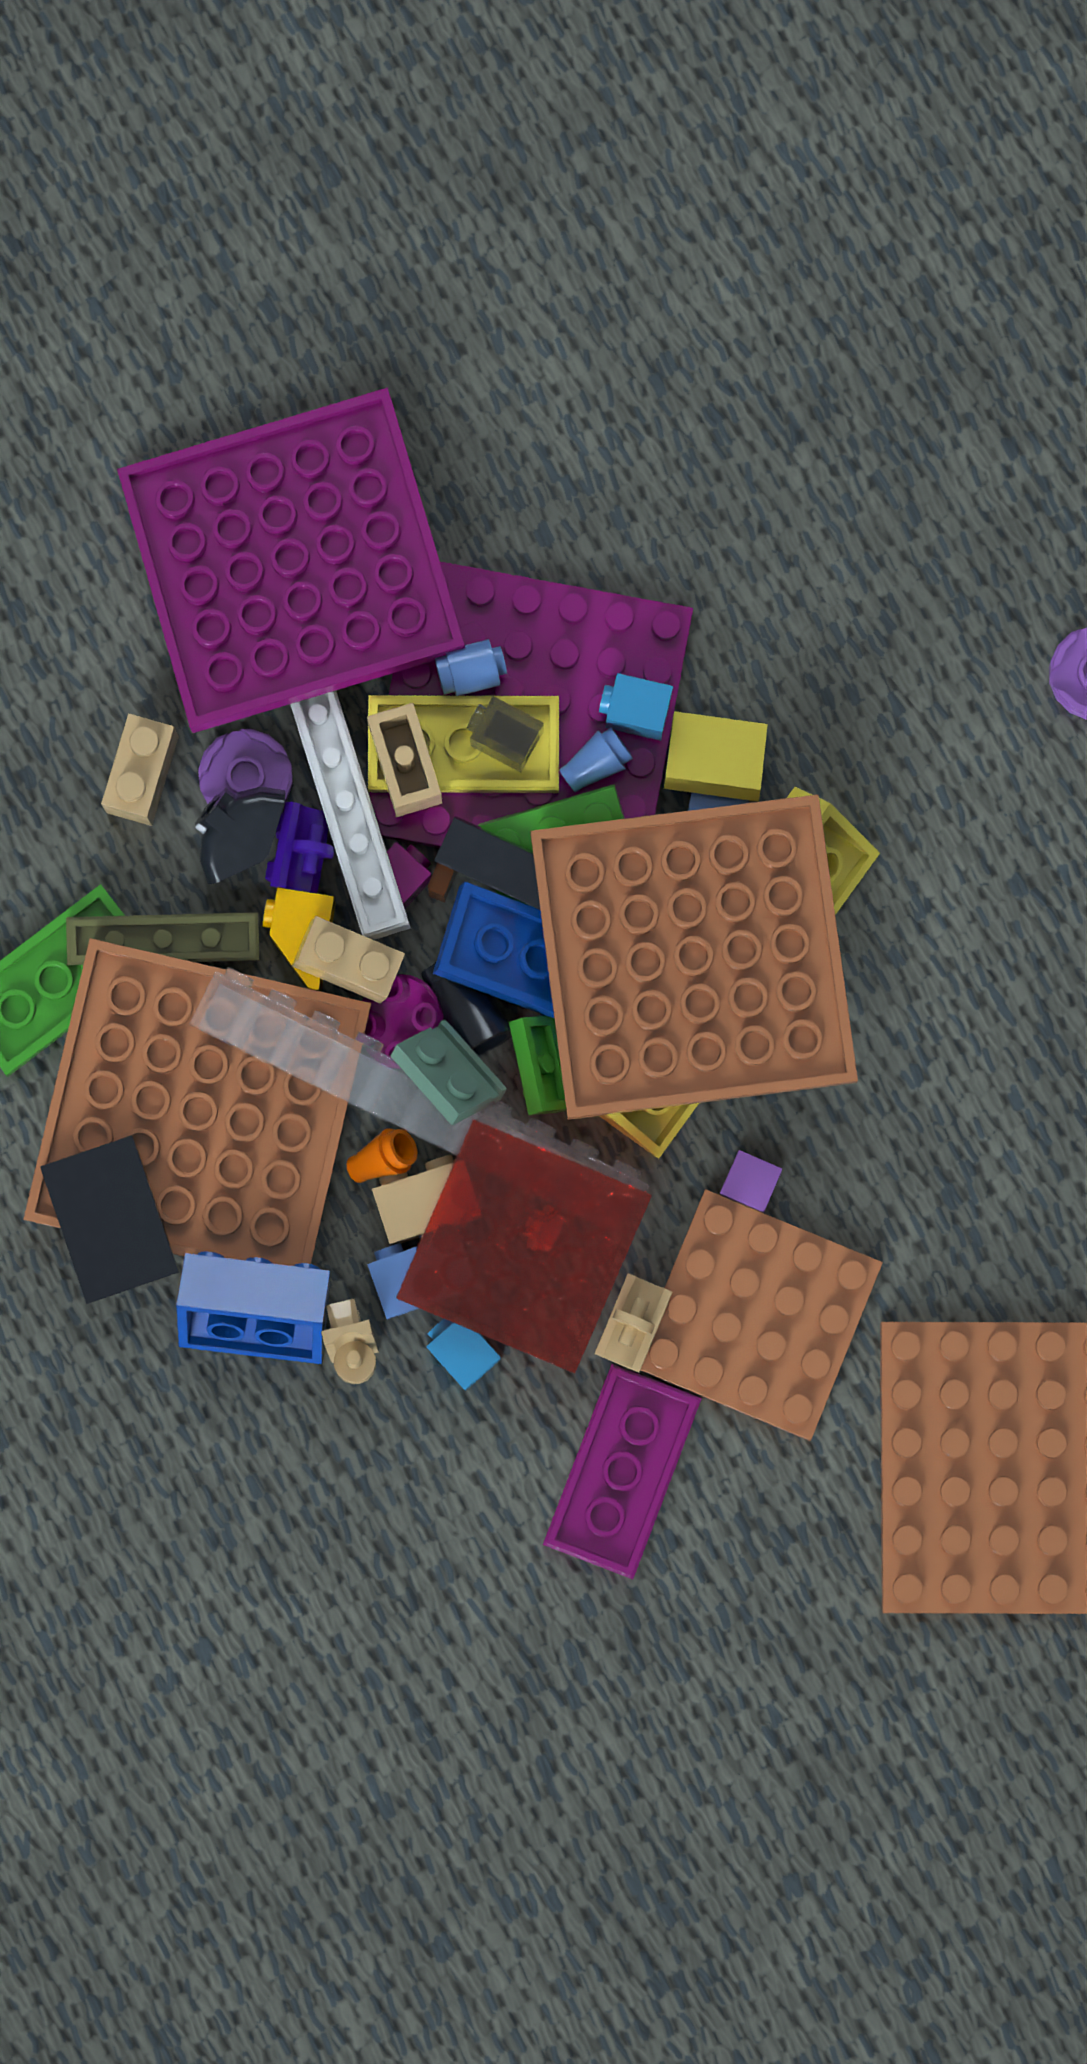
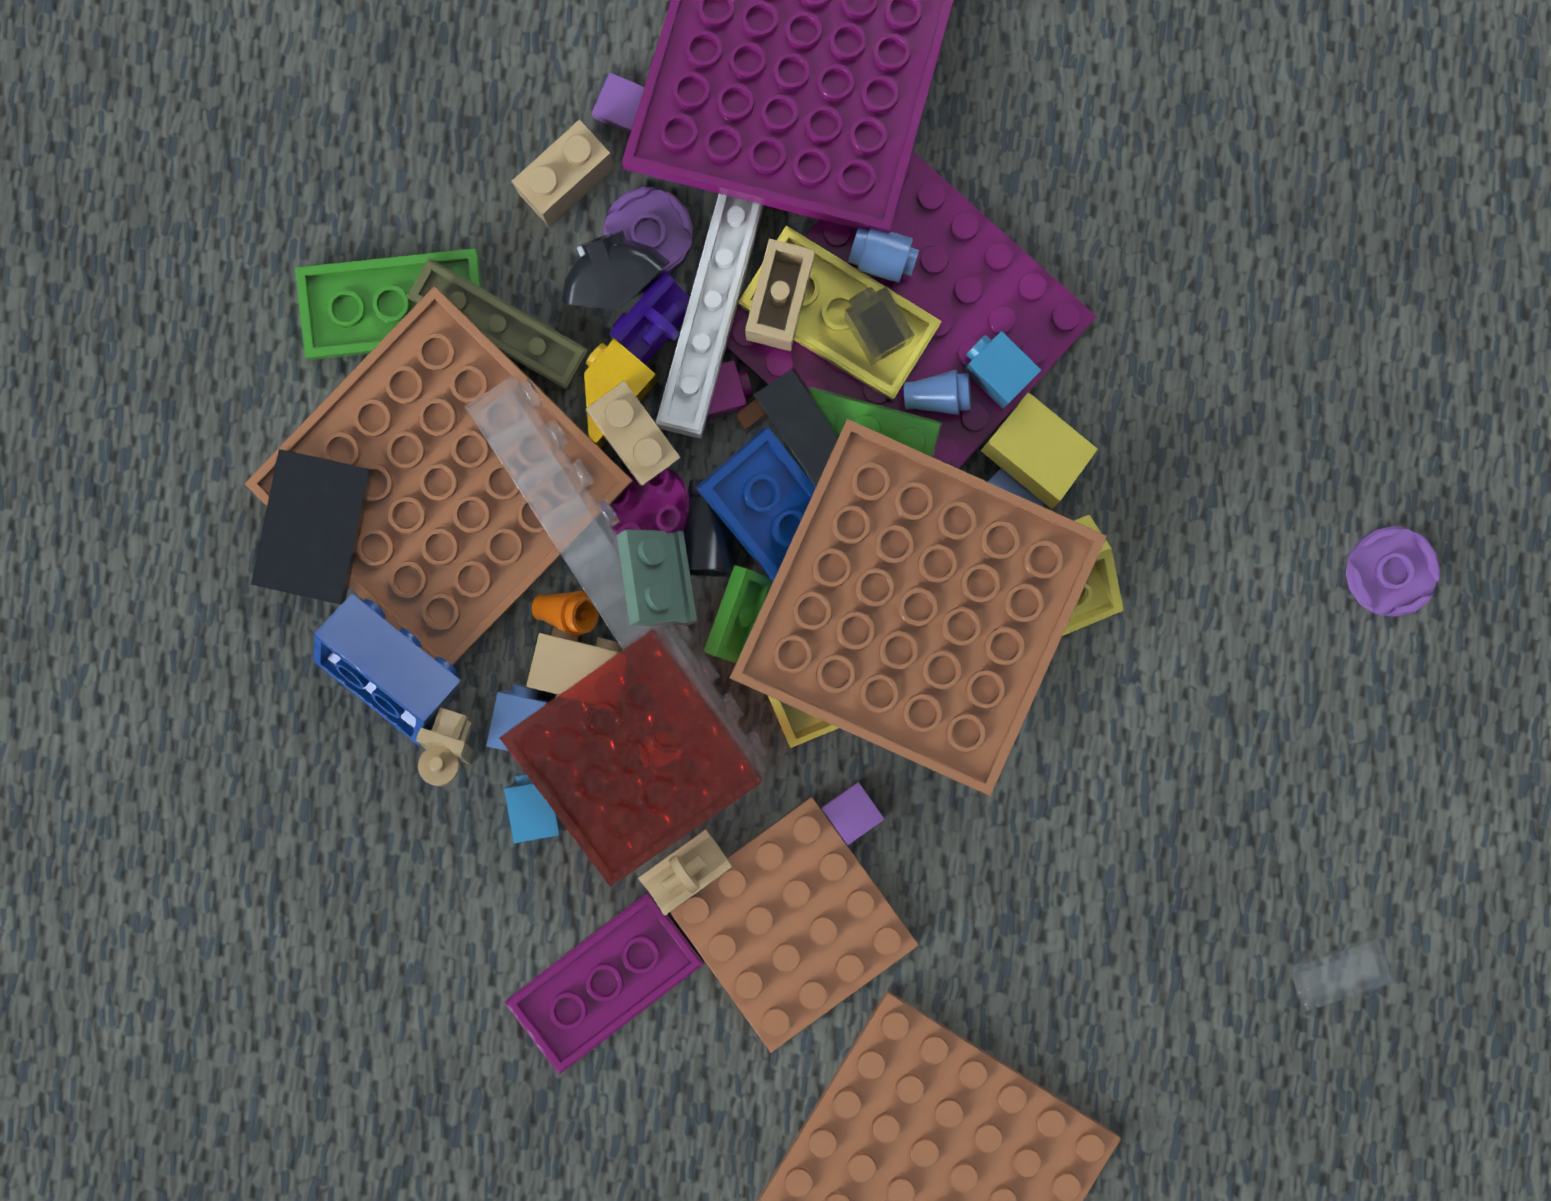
camera: 35 degrees right, 5 degrees up
none -> medium lavender tile [592,72,644,133]

